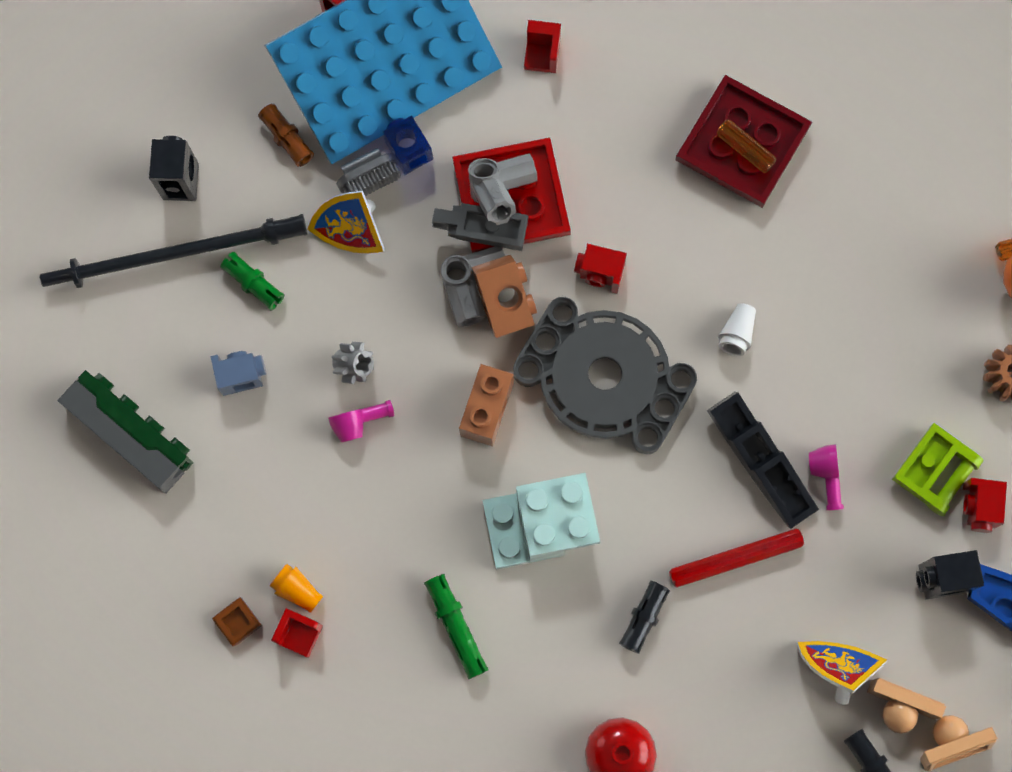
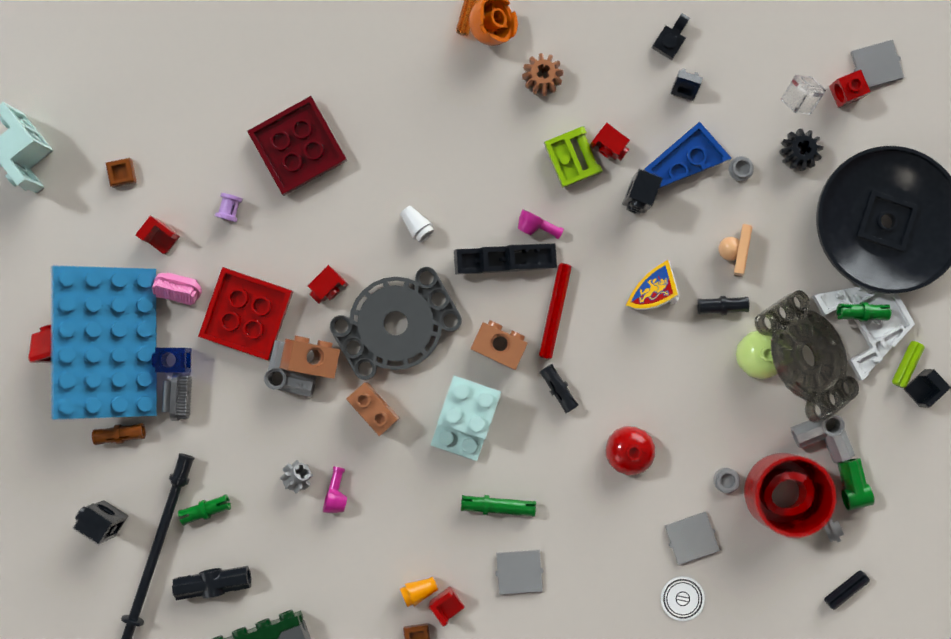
camera: 60 degrees left, 10 degrees up
sand blue brick [210,351,266,396] -> none
shield [307,191,385,253] -> none
dark grey hinge [432,203,529,251] -> none
light grey piece [468,153,538,225] -> none
clear orange axle [717,120,777,173] -> none
light nougat tile [867,678,946,734] -> none
none -> bright pink piece [152,272,202,305]
none -> black piece [172,566,252,600]
none -> lavender bush [215,193,243,222]
none -> nougat brick [471,320,528,370]
none -> light grey piece [495,550,543,595]

